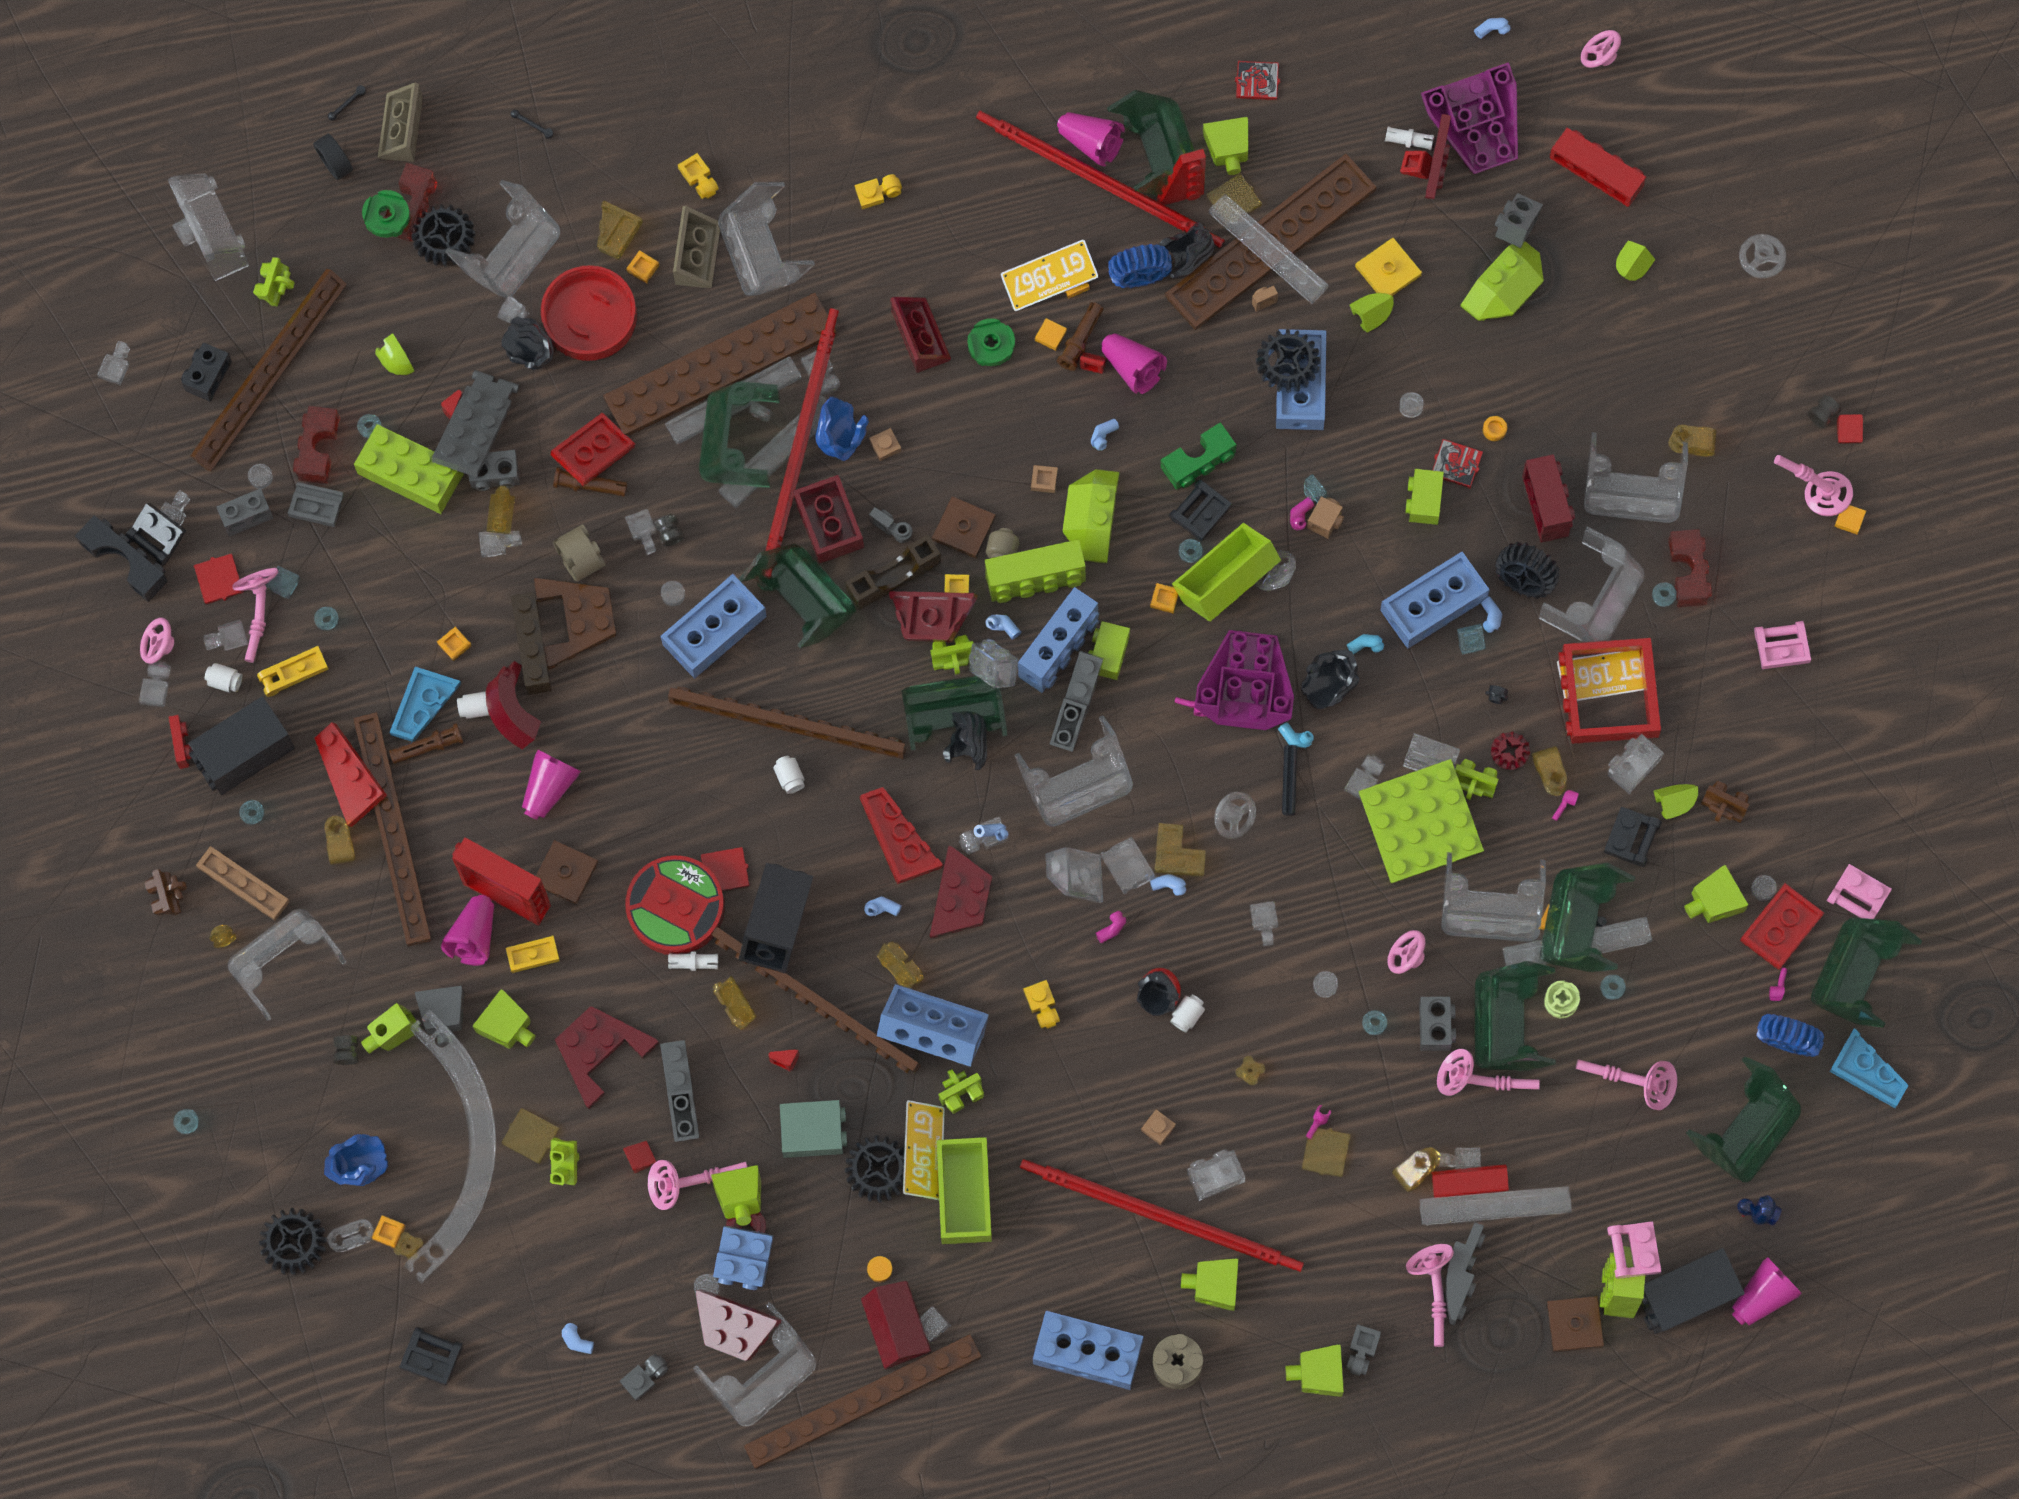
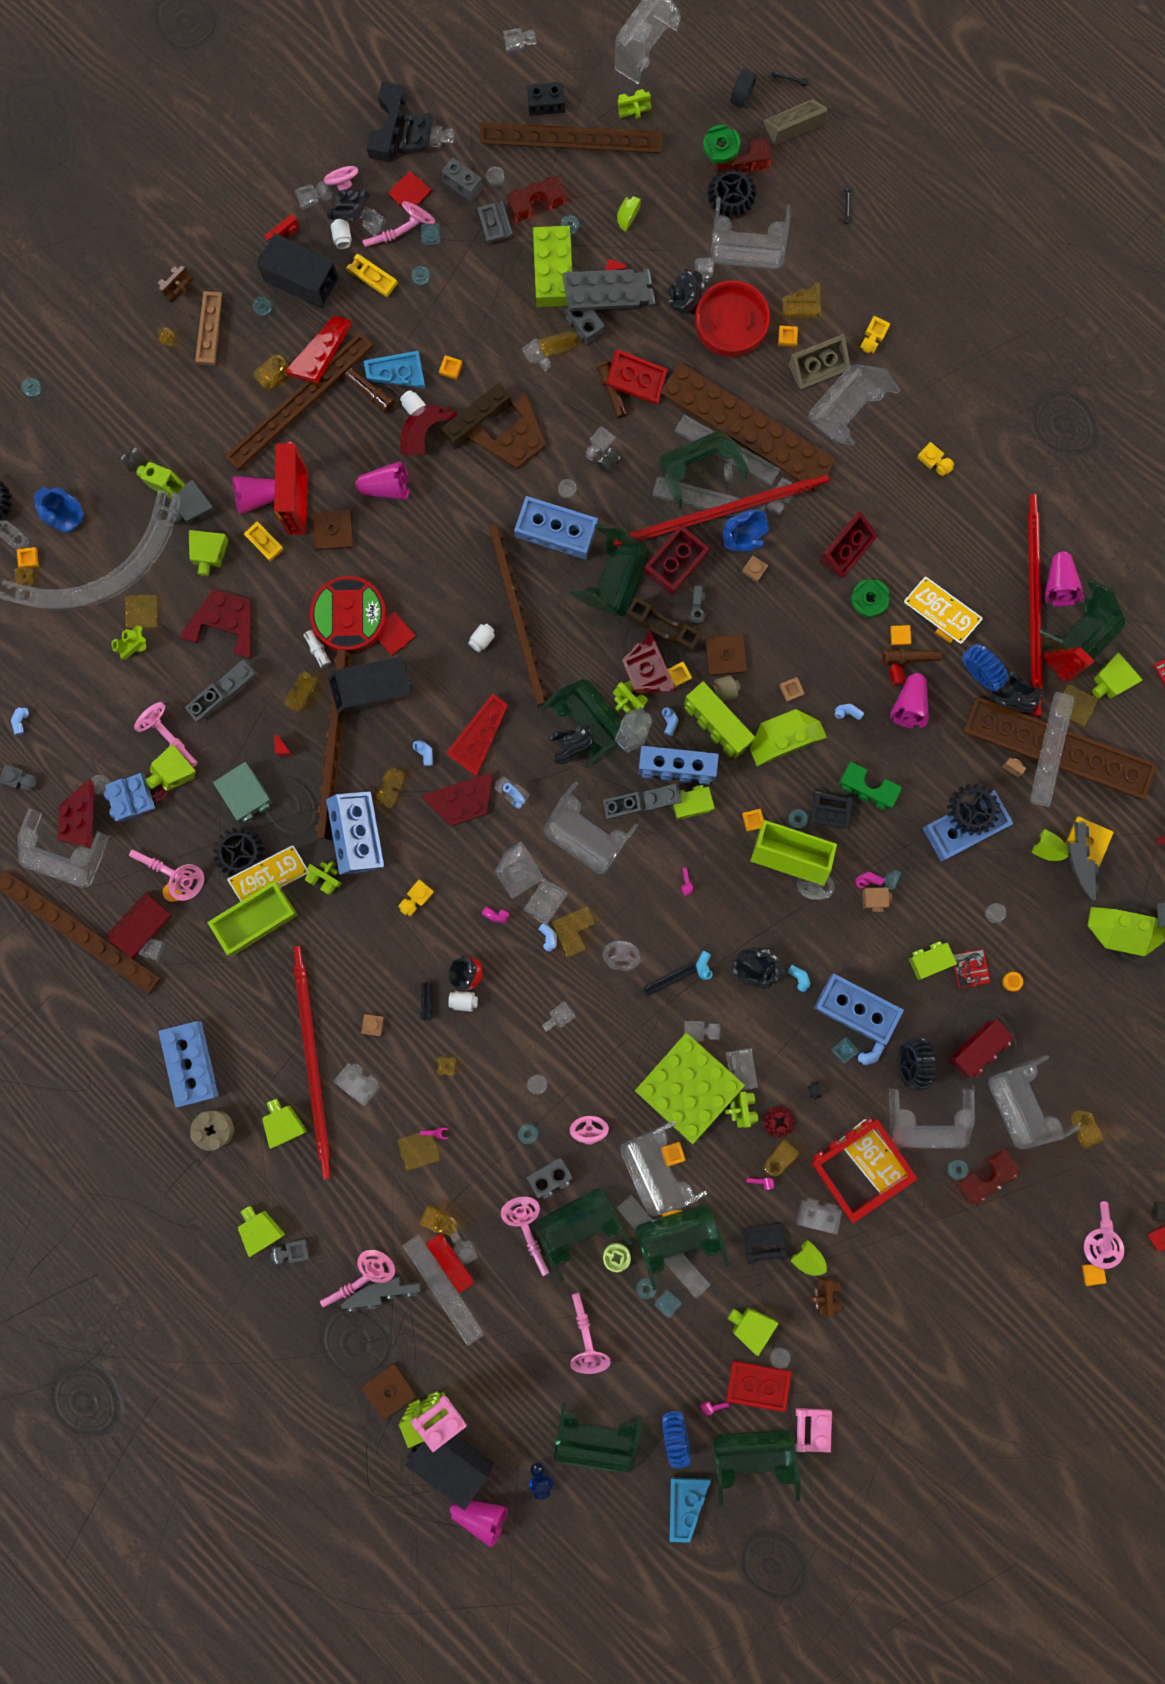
camera: 60 degrees right, 10 degrees up
clear windscreen [228,909,347,1021] -> none
dark tan brick [553,524,606,582] -> none
red slope [623,1141,656,1174] -> none
magenta wedge [1195,630,1294,730] -> none
bright pink plate [1754,621,1811,669] -> none
none -> bright pink dish [129,849,204,901]
none -> black plate [327,189,370,221]
none -> black axle [421,982,432,1020]
none -> clear light blue plate [654,1289,682,1319]
none -> light orange tile [660,1142,686,1167]
none -> dark grey slope [1067,821,1099,900]

